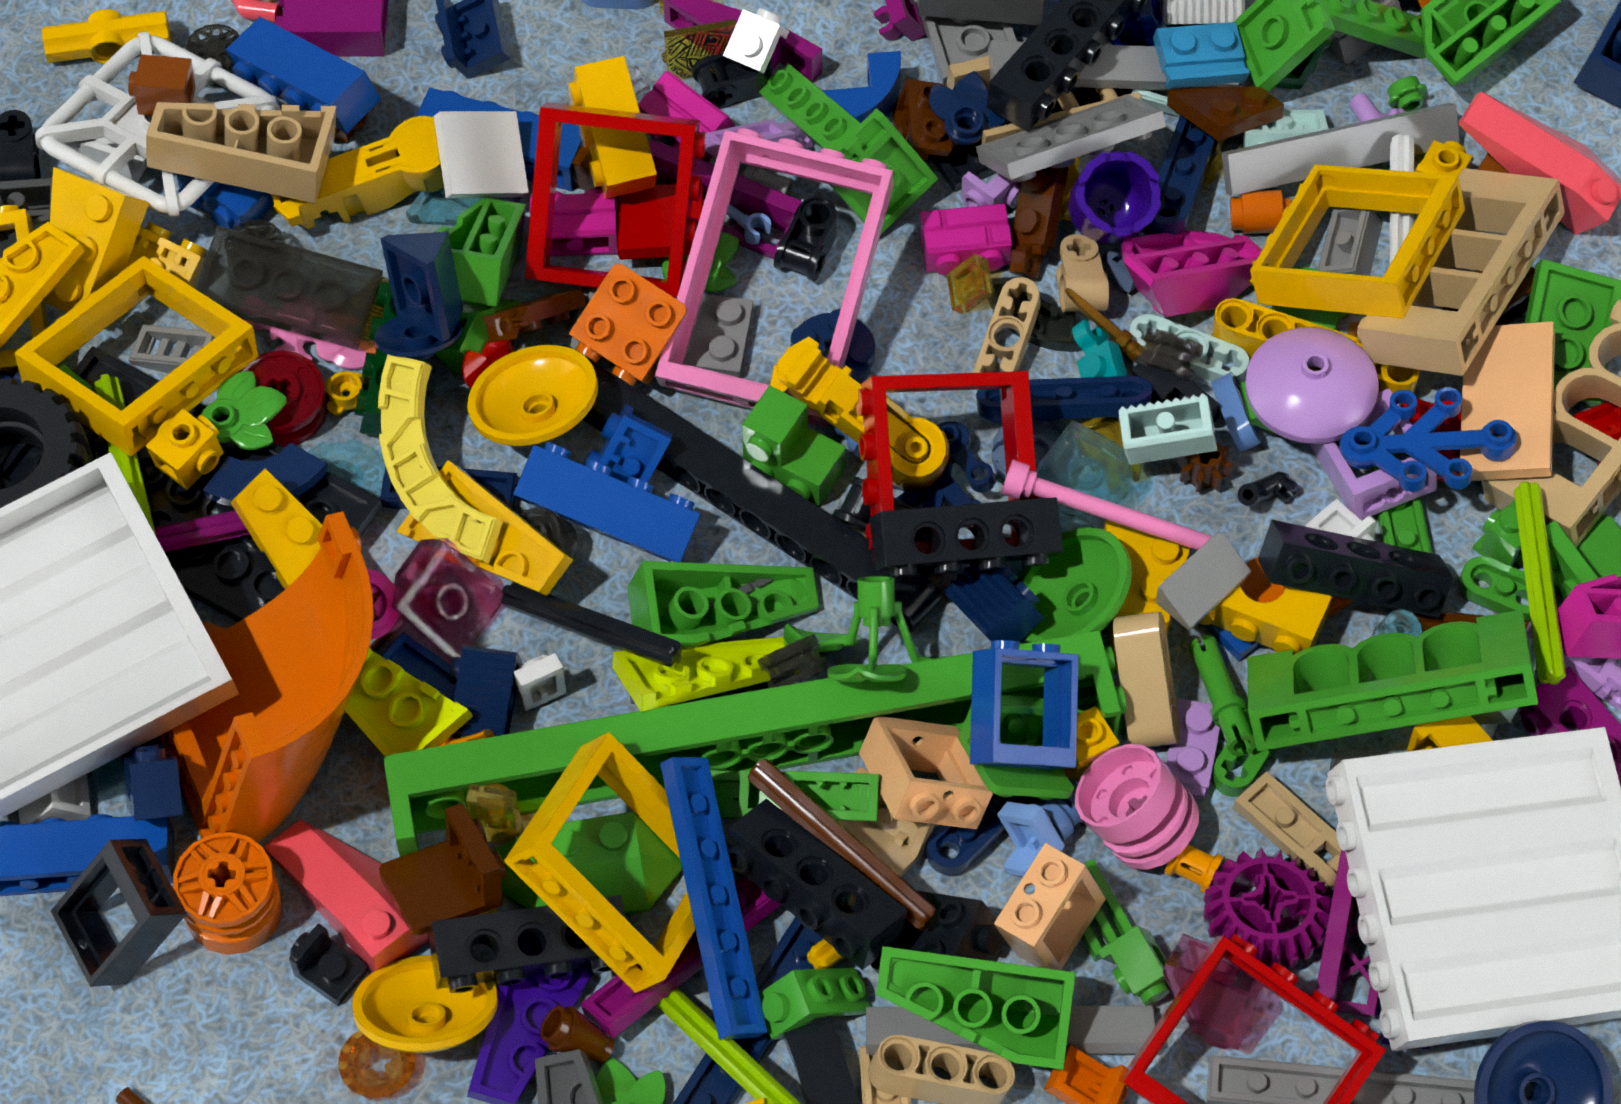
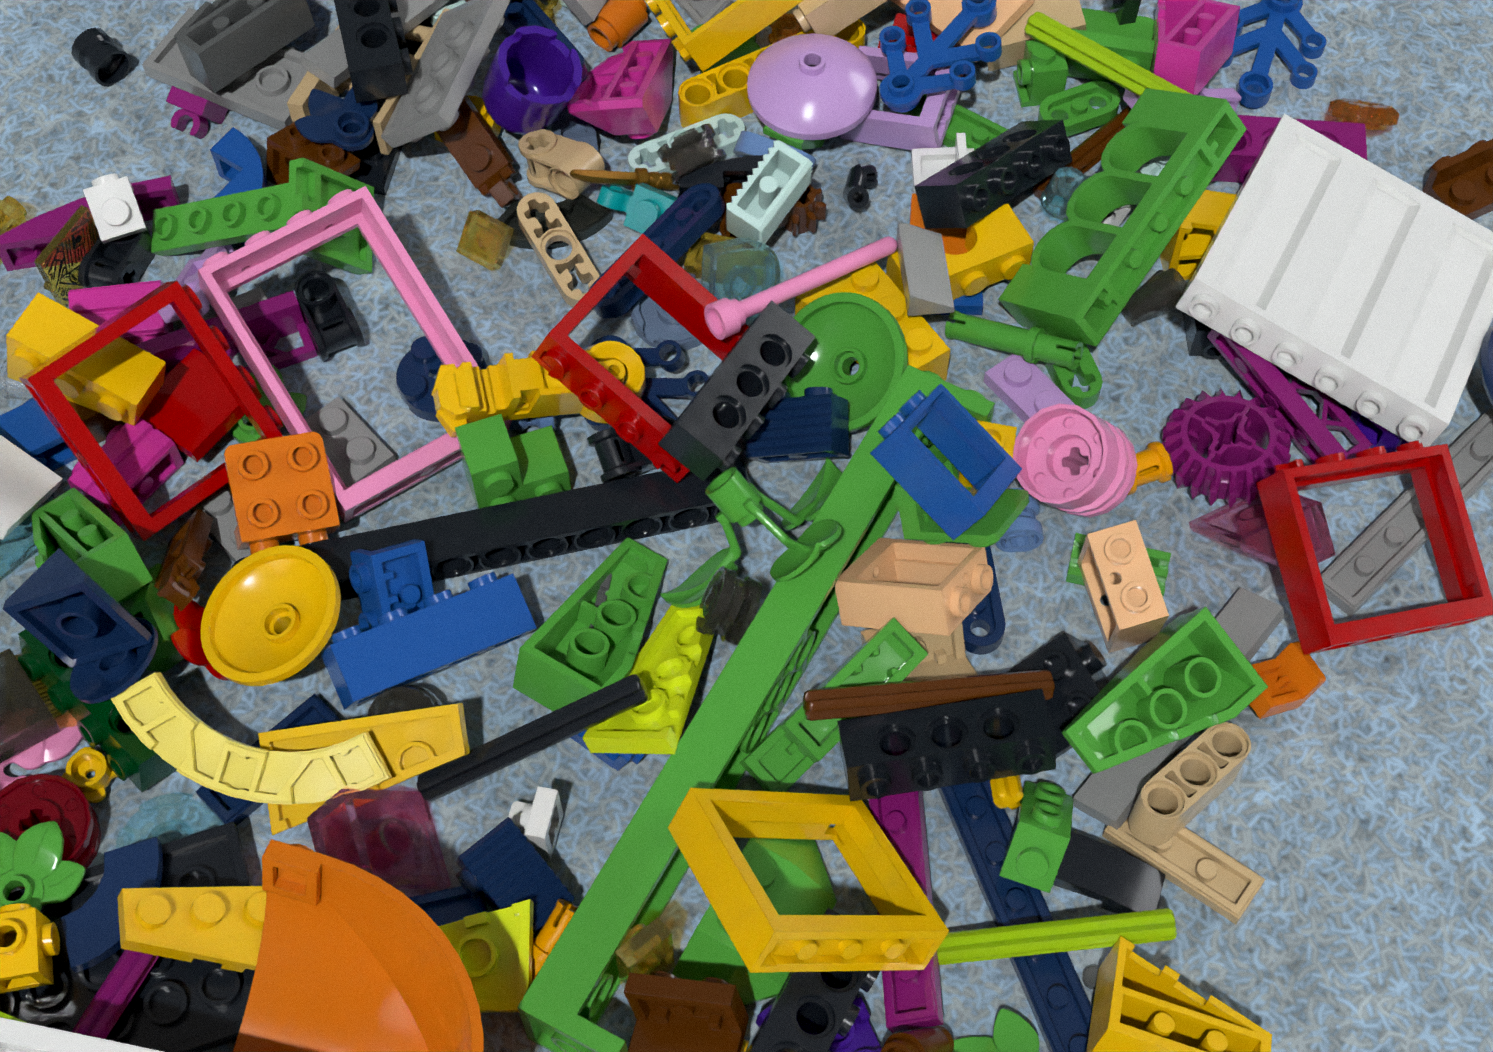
camera: 50 degrees left, 0 degrees up
blue plate [660,757,768,1040] -> none
light blue hand [726,204,771,245] -> none
dark pink brick [919,203,1012,276] -> none
lavender bracket [961,171,1022,209] -> none
light blue bracket [997,801,1065,877] -> none
bright green brick [1098,926,1178,1006] -> none
tan beam [1113,612,1180,747] -> none
tan plate [1233,771,1341,893] -> none

